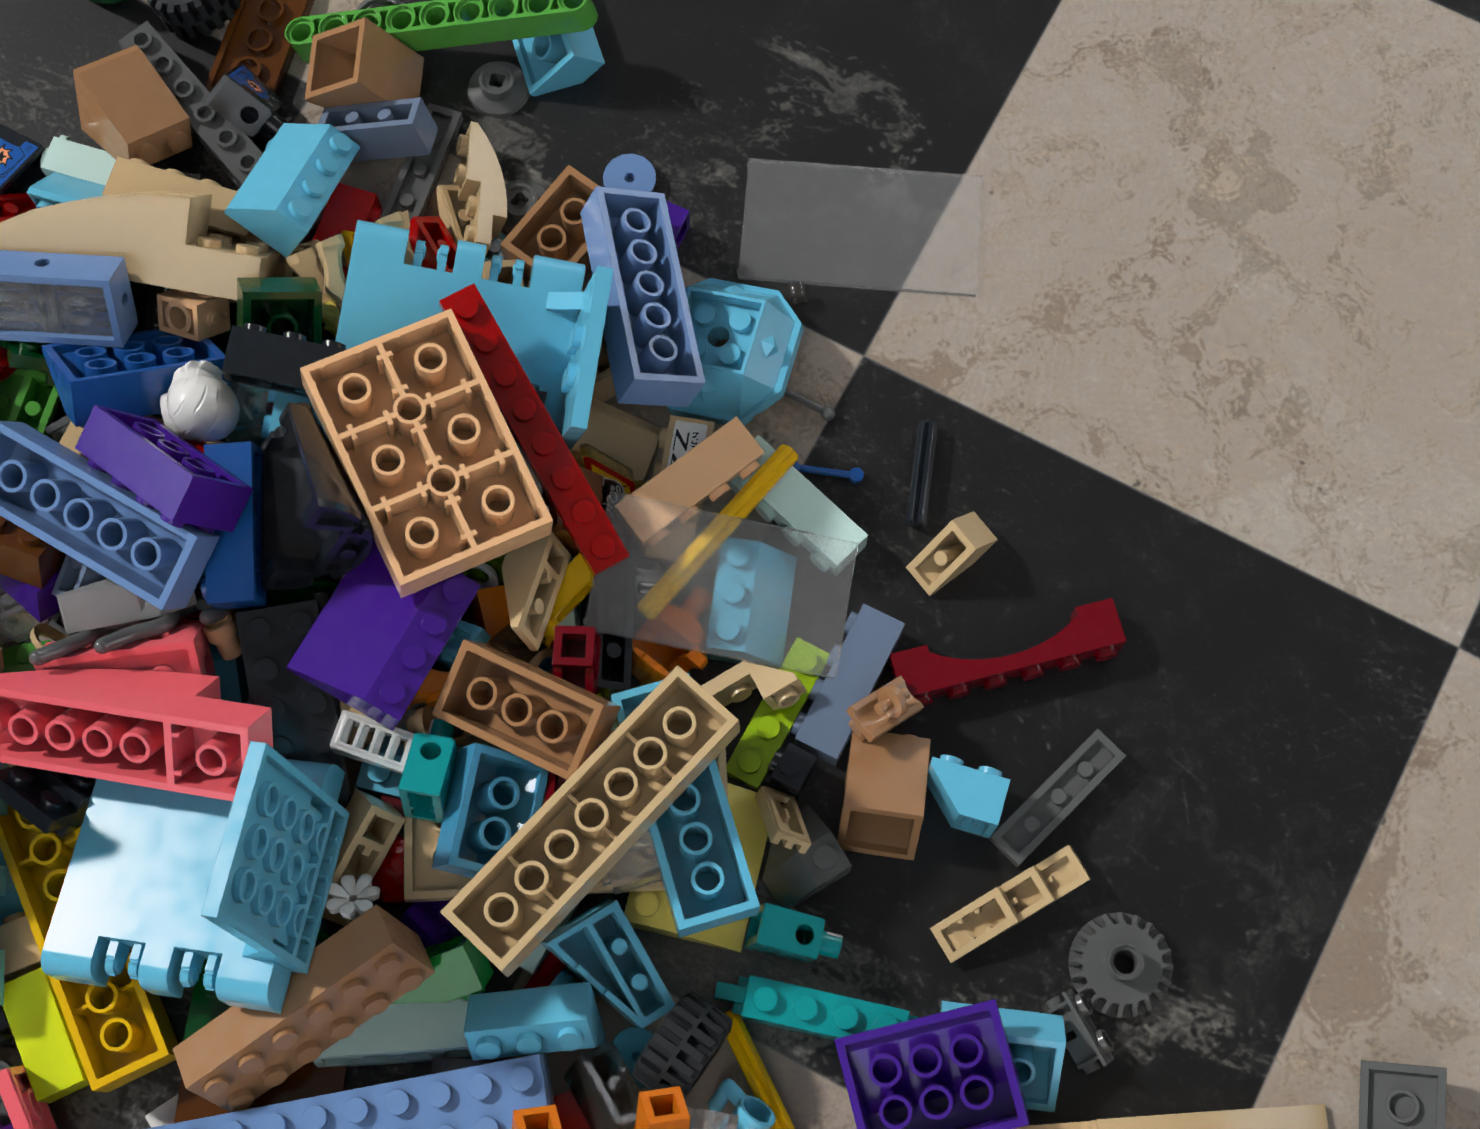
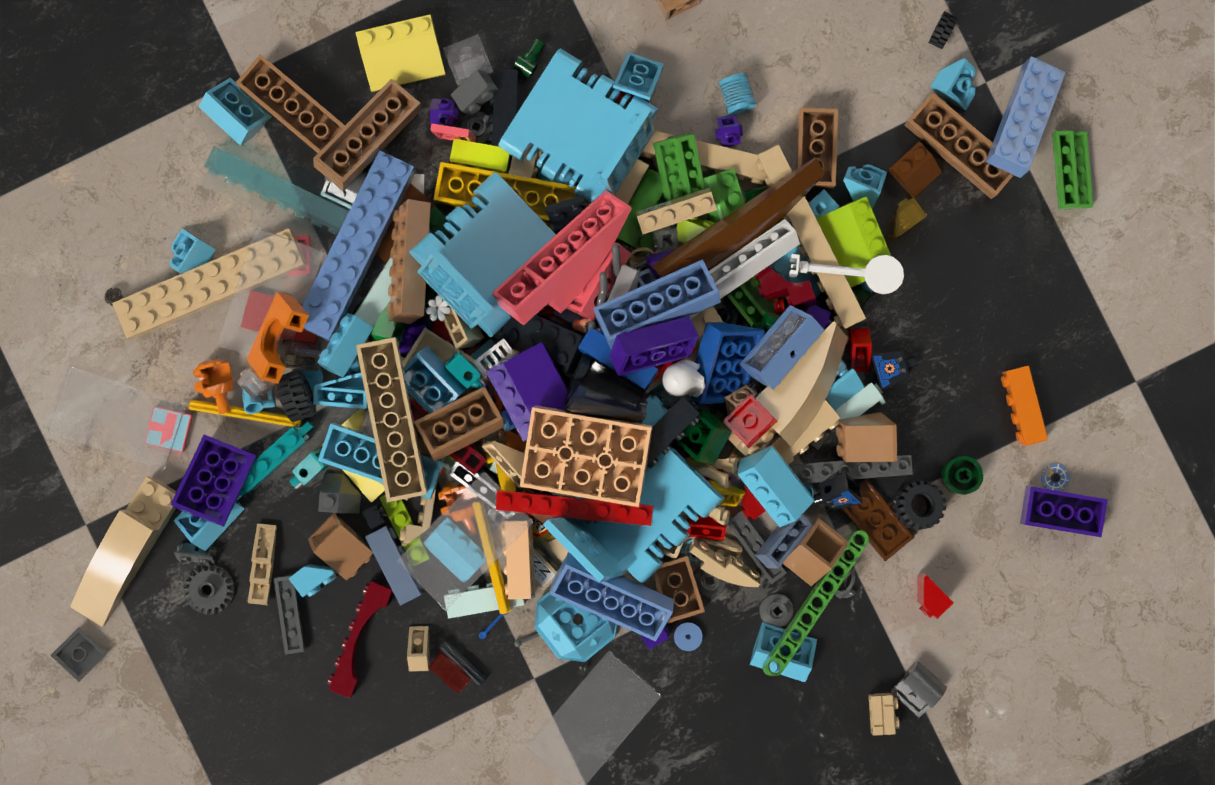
camera: 135 degrees right, 15 degrees up
tan tile [755,786,812,854] -> none
medium nougat hips [846,676,924,743] -> none
none -> clear red slope [429,652,471,694]
none -> red tile [723,394,778,448]

